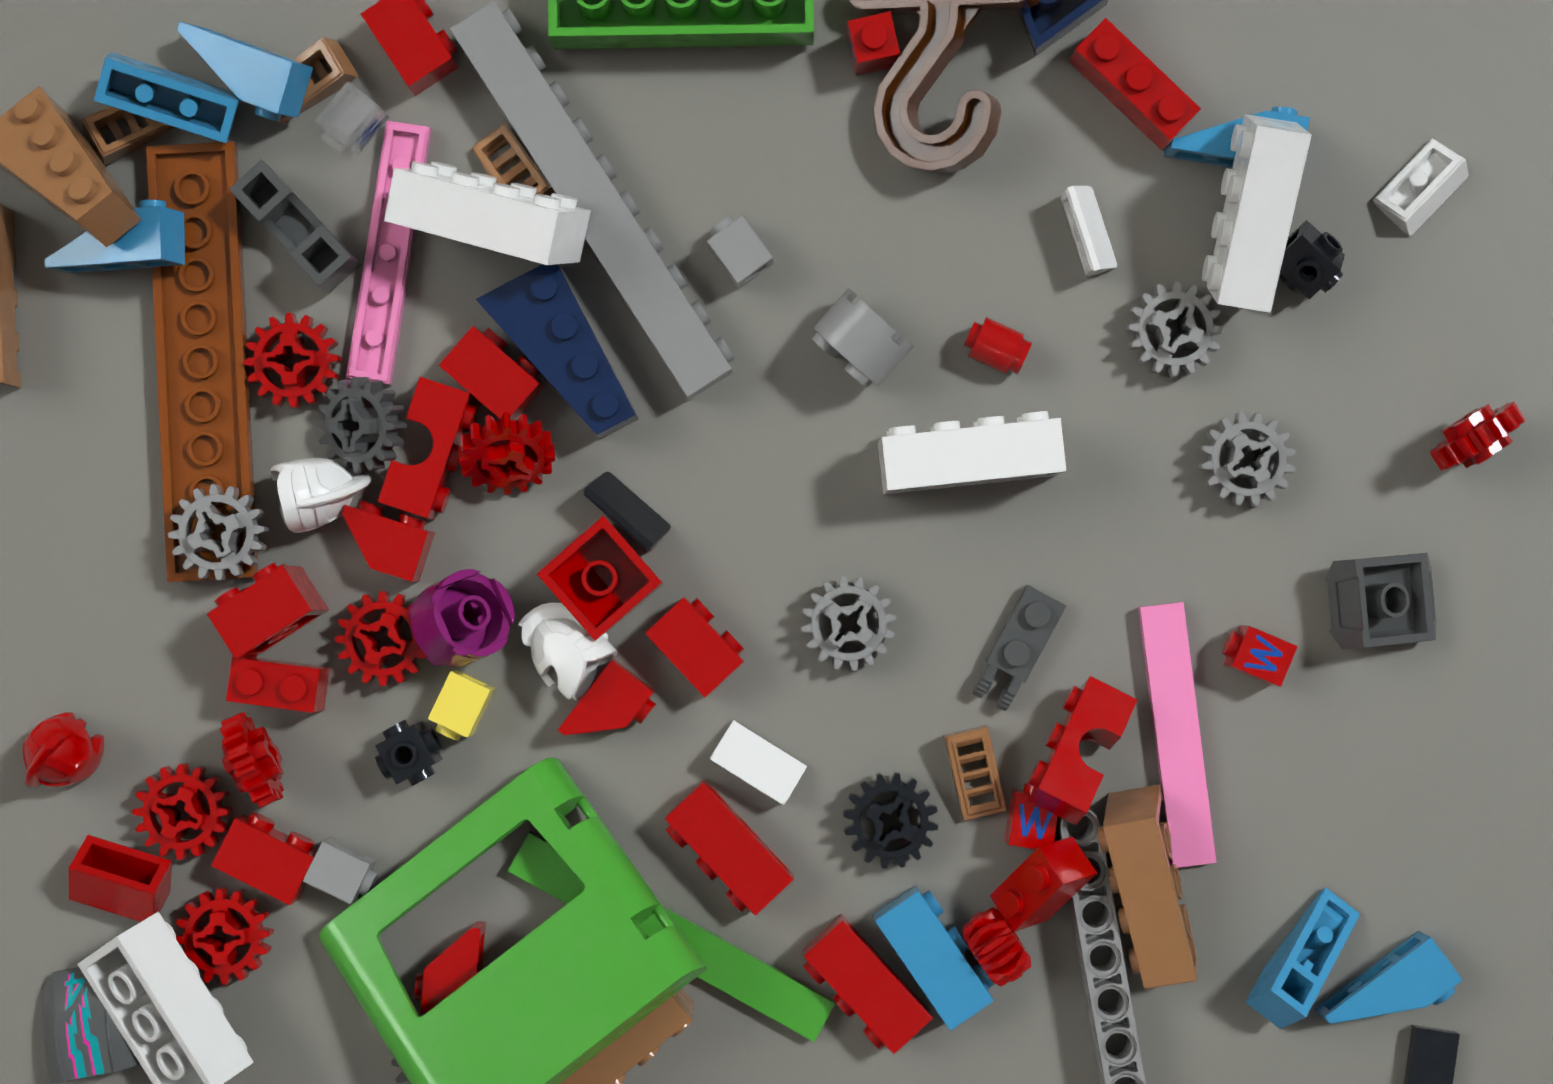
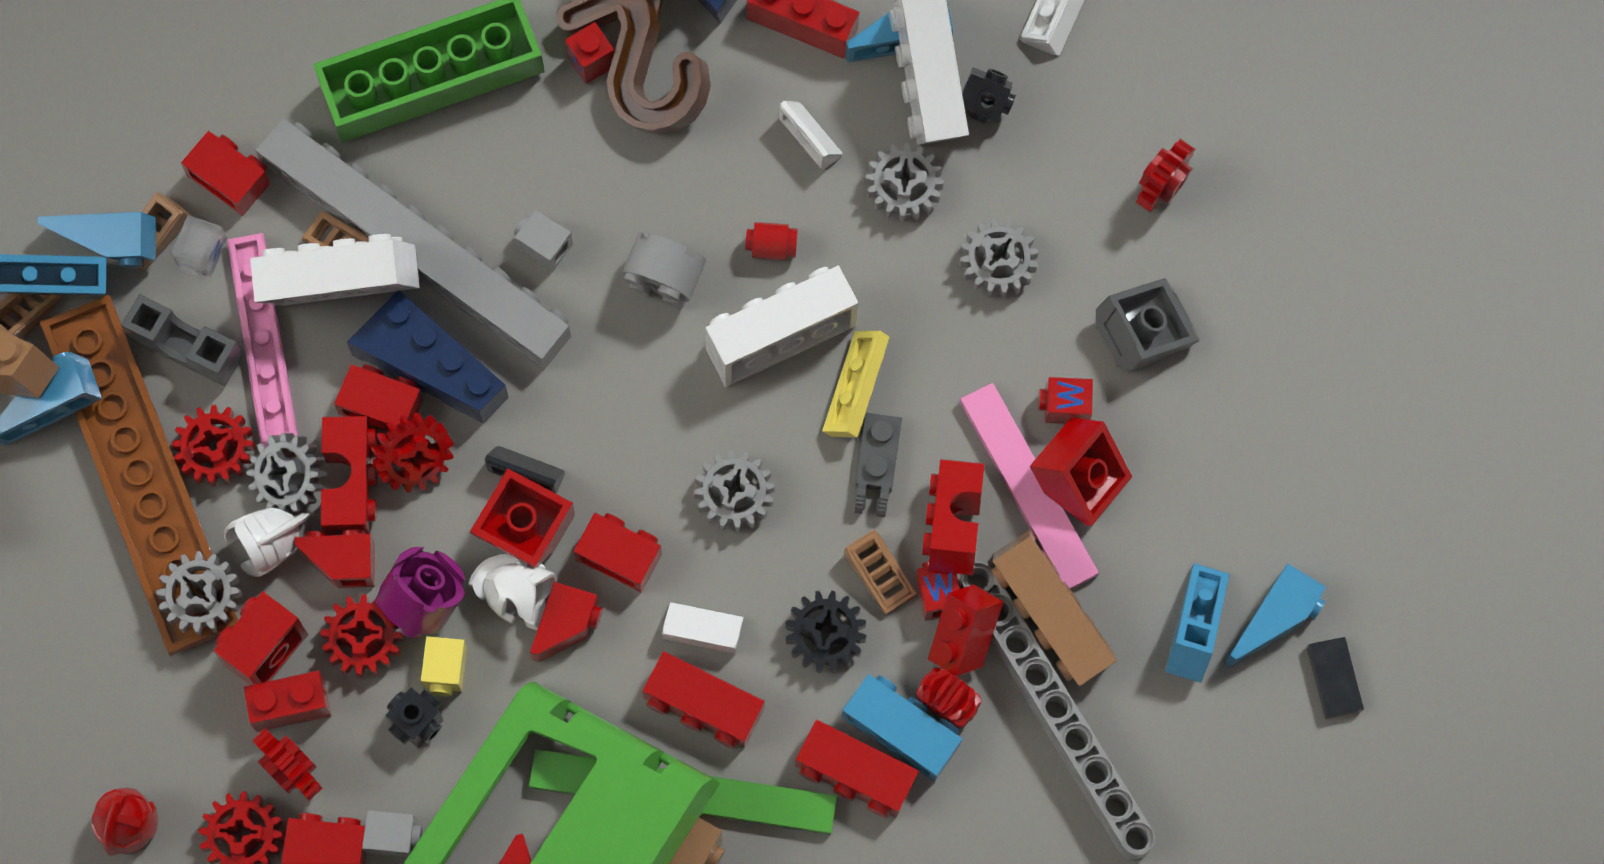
camera: 25 degrees left, 15 degrees down
none -> light yellow plate [822,331,890,438]
none -> red slope [1029,417,1132,526]

